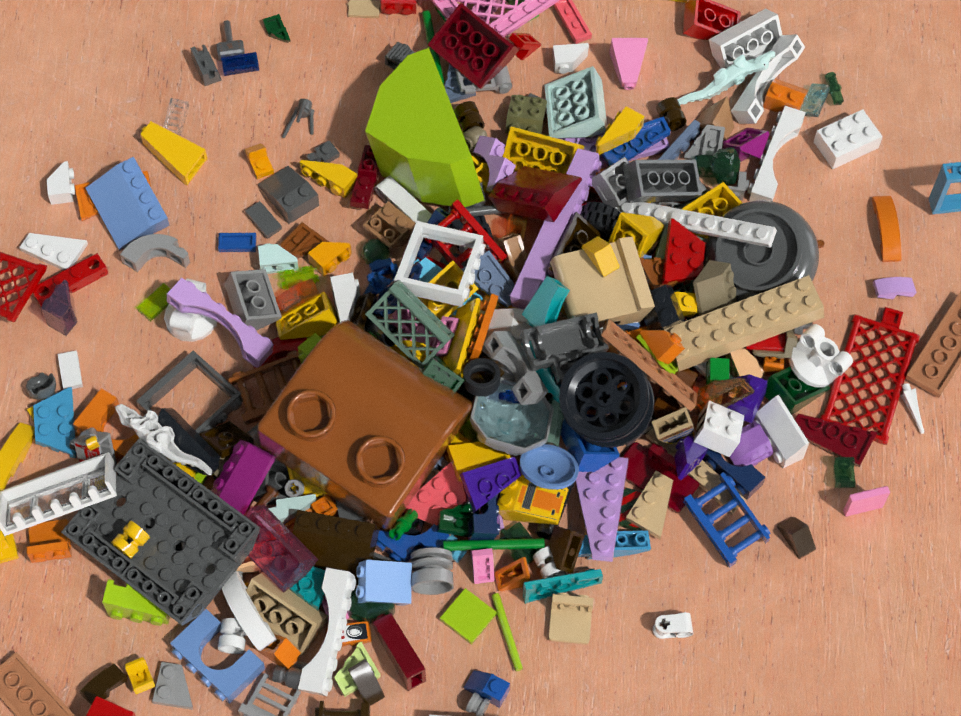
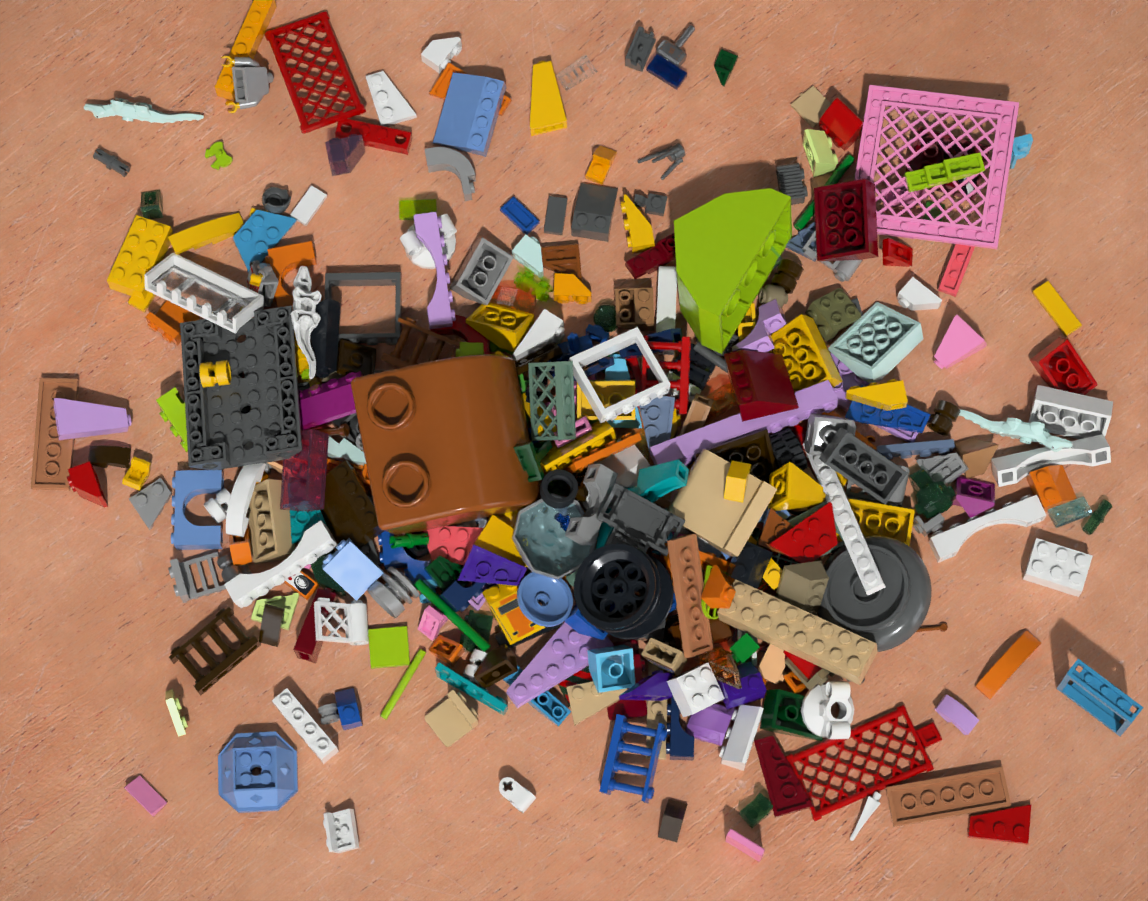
camera: 50 degrees right, 10 degrees up
none -> lavender slope [53,398,131,440]
none -> white piece [314,598,369,646]
none -> medium azure slope [587,645,635,693]
none -> yellowish green slope [802,129,838,177]

